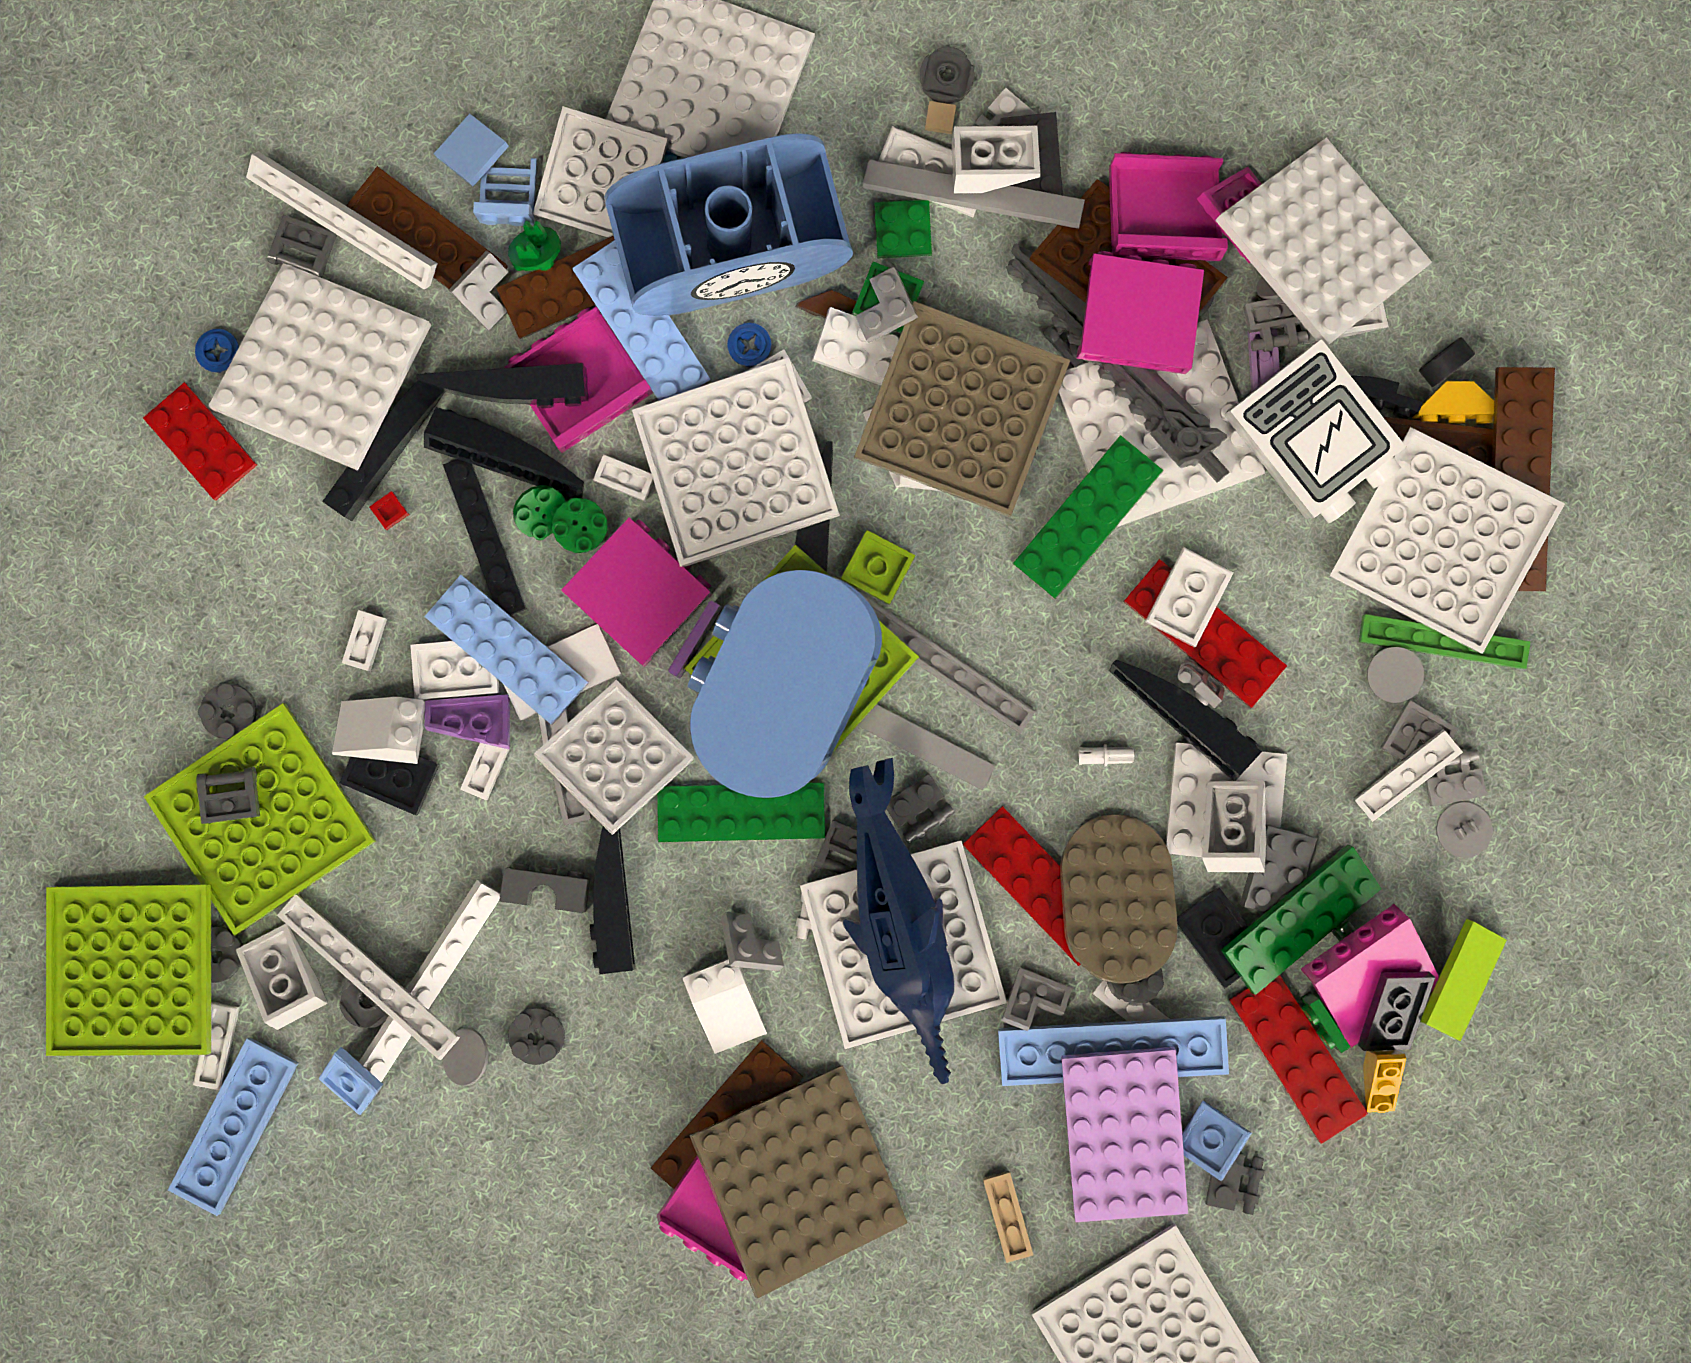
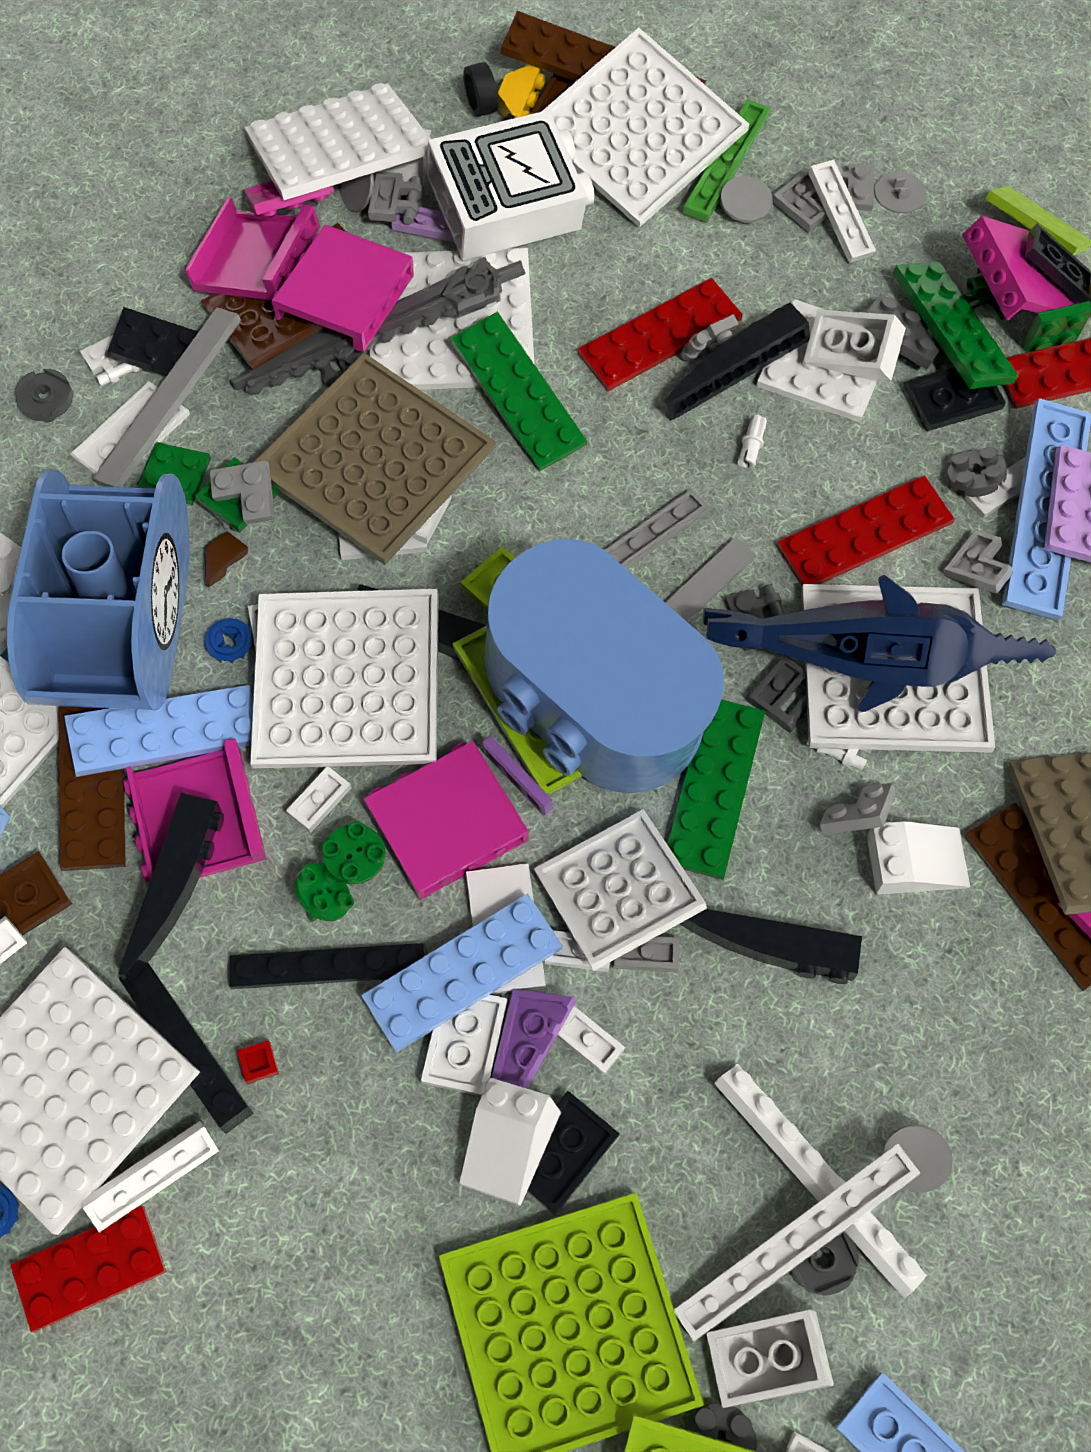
camera: 80 degrees left, 20 degrees down
dark grey plate [196,766,260,824] -> none
dark grey plate [198,684,256,739] -> none
light blue tile [319,1047,383,1115] -> none
white plate [342,610,387,672] -> none
black slope [424,407,584,498] -> none
plate [448,251,508,330] -> none
dark grey arch [499,863,591,913] -> none
green plate [508,221,561,271] -> none
dark grey plate [508,1008,565,1065] -> none
white plate [812,307,901,385] -> none
tan tile [925,101,956,134] -> none
white slope [952,126,1040,193] -> none
dark tan plate [1060,814,1177,984] -> none
white tile [1145,547,1234,647] -> none
none -> white plate [80,1121,219,1232]

